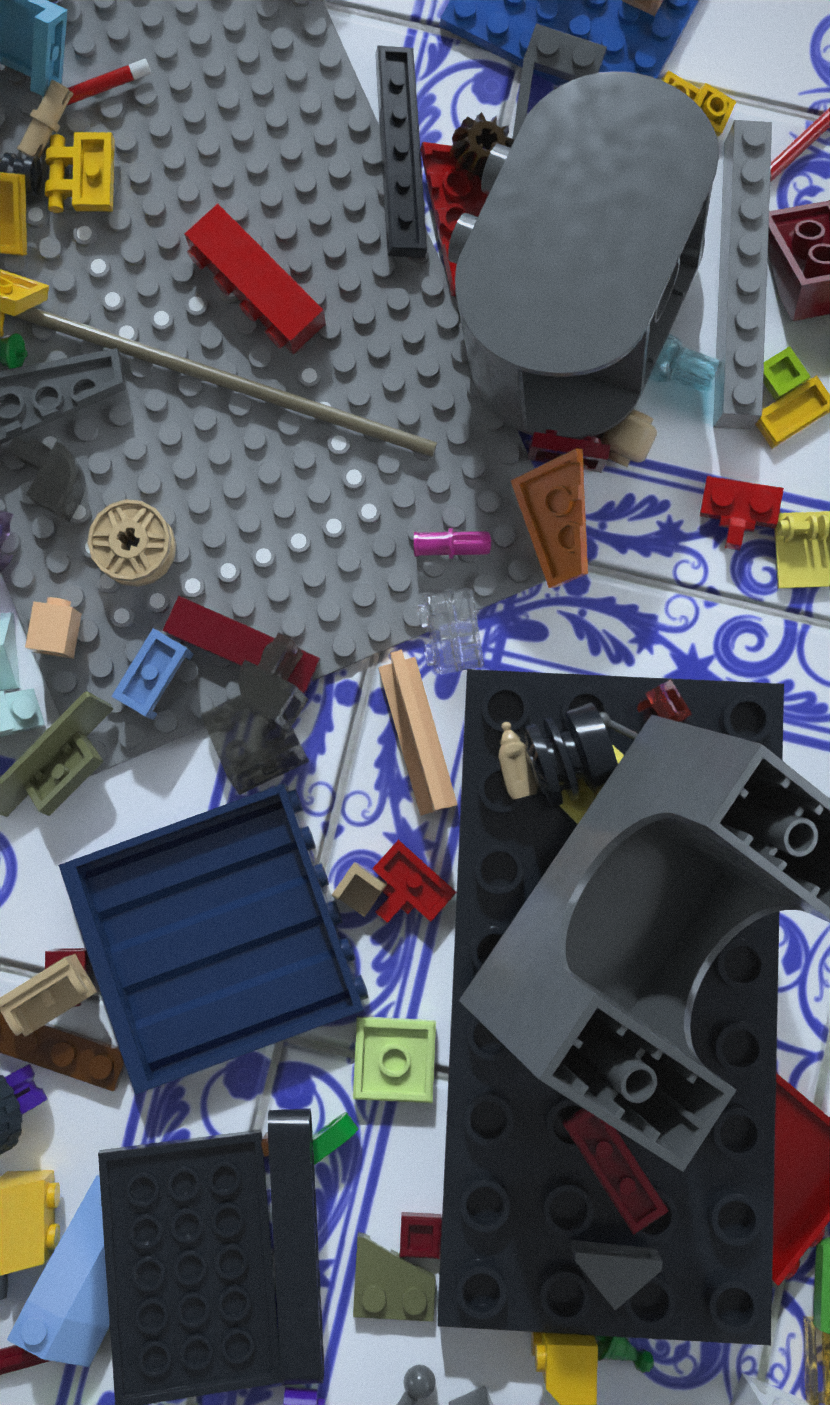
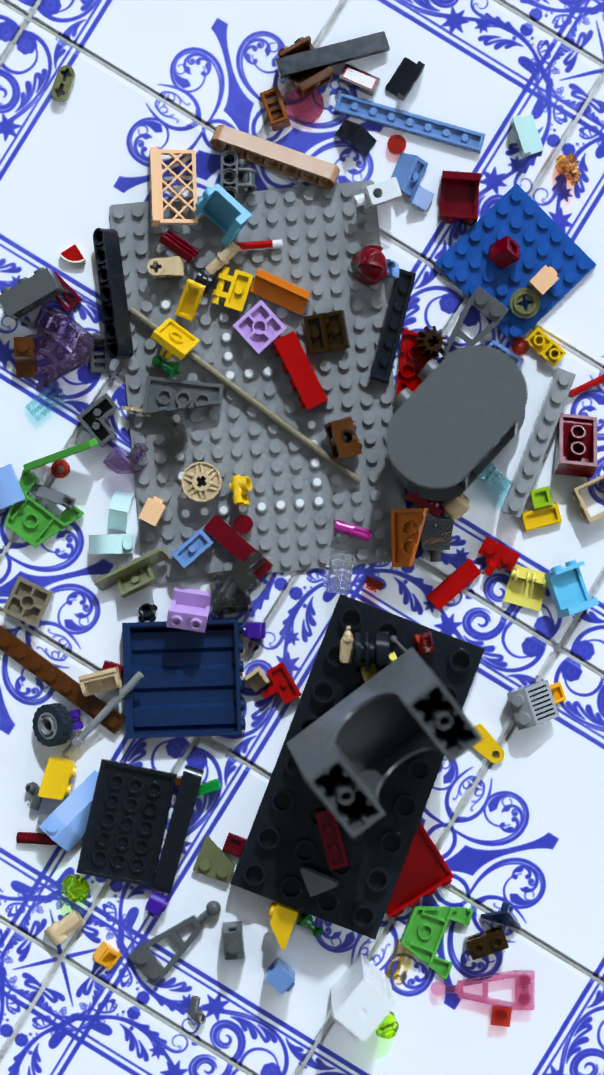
camera: 20 degrees right, 5 degrees up
yellowish green plate [353,1016,436,1103] -> none
light nougat fence [378,649,458,816] -> none
none -> light grey bar [62,671,144,757]
none -> black plate [138,603,158,622]
none -> lavender panel [166,587,212,633]
none -> yellow plate [229,475,252,507]
none -> lavender piece [232,300,287,356]
none -> dark red tile [234,515,253,534]
none -> dark purple plate [243,621,266,642]
none -> orange panel [250,268,311,315]
none -> dark brown slope [303,310,350,355]
none -> reddish brown brick [324,416,362,462]
none -> dark red helmet [351,245,388,285]
none -> clear red plate [364,576,384,593]
none -> medium blue tile [384,259,399,279]
none -> torso [419,519,454,562]
none -> red tile [426,558,482,611]
none -> olive gear [509,288,540,319]

